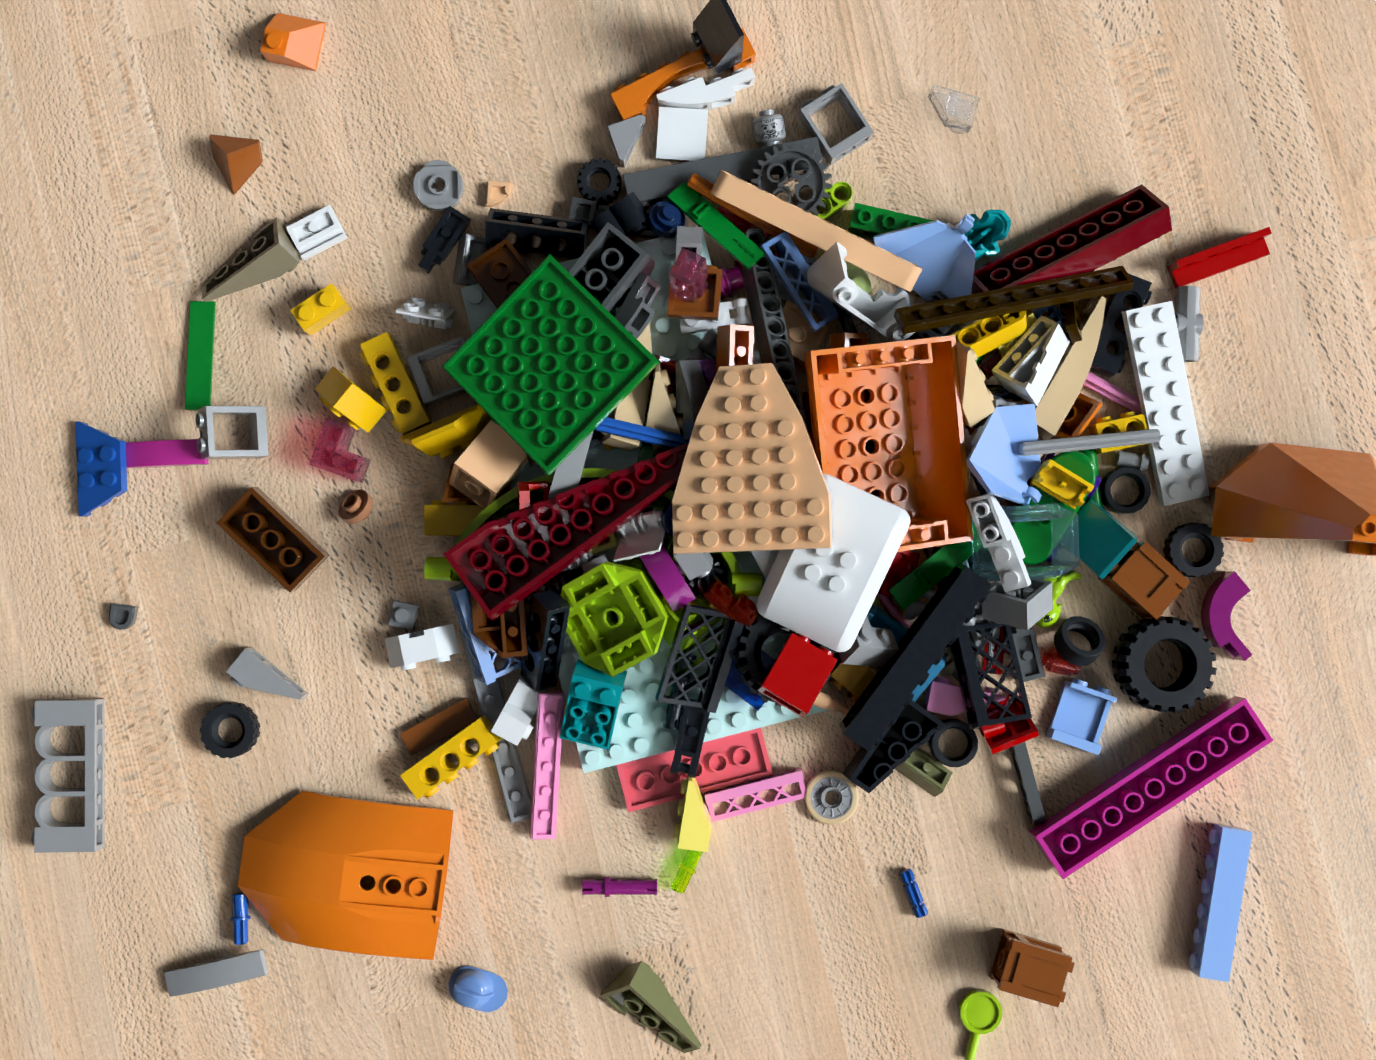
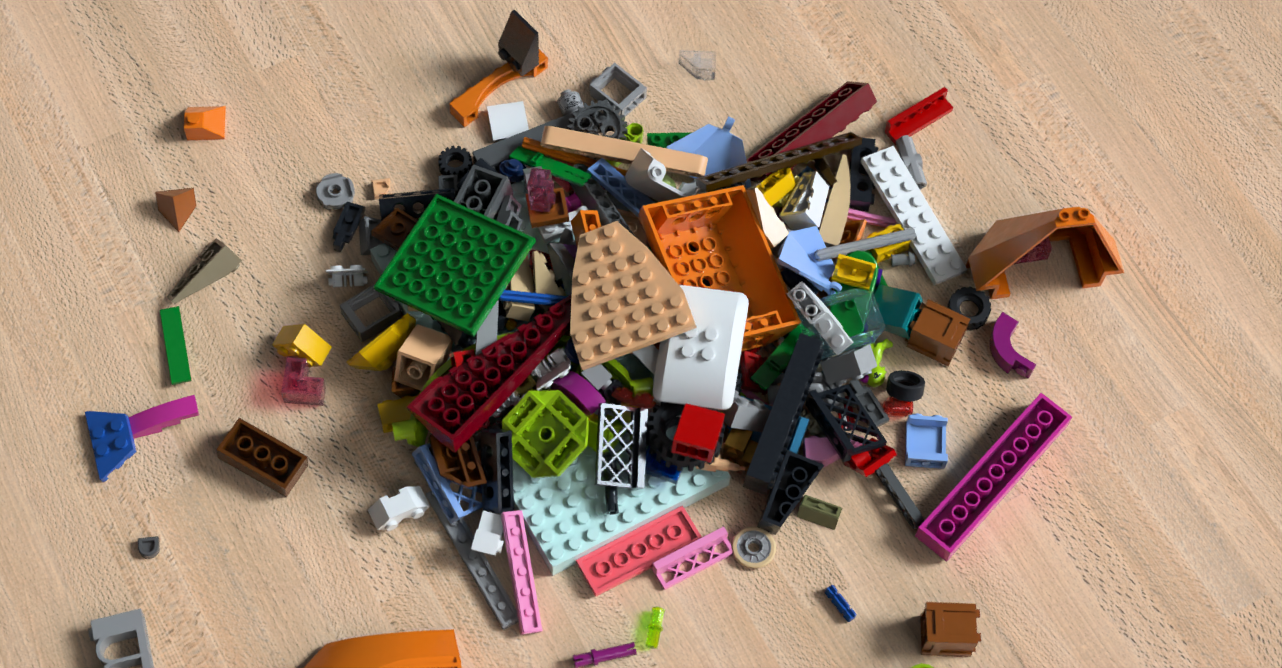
camera: 15 degrees left, 25 degrees down
light grey window [195,406,269,459] -> none
black tyre [200,702,260,758] -> none
light grey slope [226,647,309,700] -> none
white plate [286,205,348,261] -> none
yellow brick [290,283,352,335] -> none
nougat plate [338,489,373,525] -> none
yellow brick [360,332,433,435] -> none
light grey plate [388,601,419,630] -> none
dark orange tile [400,698,478,756] -> none
yellow brick [400,714,503,800] -> none
teal slope [560,659,627,750] -> none
light grey slope [608,115,646,168] -> none
white slope [656,68,755,110] -> none
black plate [670,706,710,778] -> none
light yellow slope [673,777,711,852] -> none
black tyre [929,719,978,767] -> none
teal head [964,210,1011,260] -> none
black tyre [1100,467,1151,514] -> none
black tyre [1112,616,1217,713] -> none
light blue brick [1189,823,1253,982] -> none

